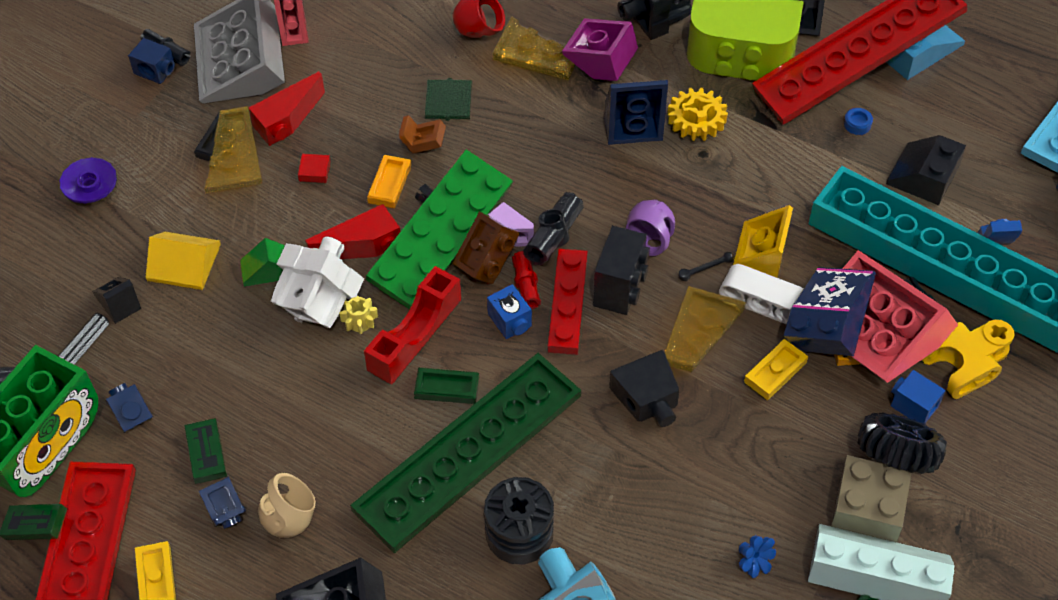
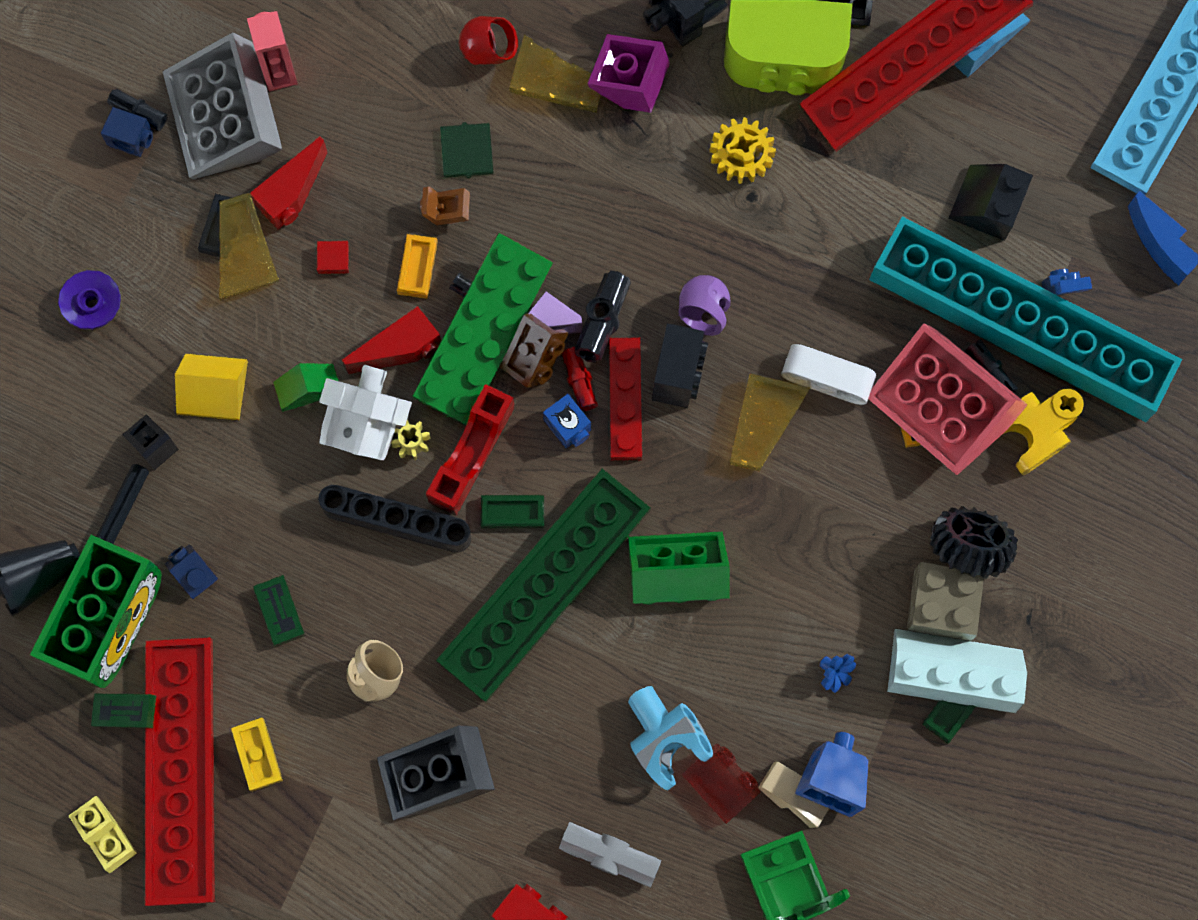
camera: 10 degrees left, 20 degrees up
dark blue bracket [198,477,246,529] -> none
black wheel [484,477,554,565] -> none
dark blue slope [604,80,668,145] -> none
black torso [609,349,679,427] -> none
black hinge [679,252,734,281] -> none
yellow slope [733,205,793,278] -> none
yellow plate [744,339,808,400] -> none
dark blue slope [784,267,876,356] -> none
blue tile [844,108,873,135] -> none
blue brick [891,370,946,423] -> none
none -> black beam [318,484,471,553]
none -> green slope [628,531,730,605]

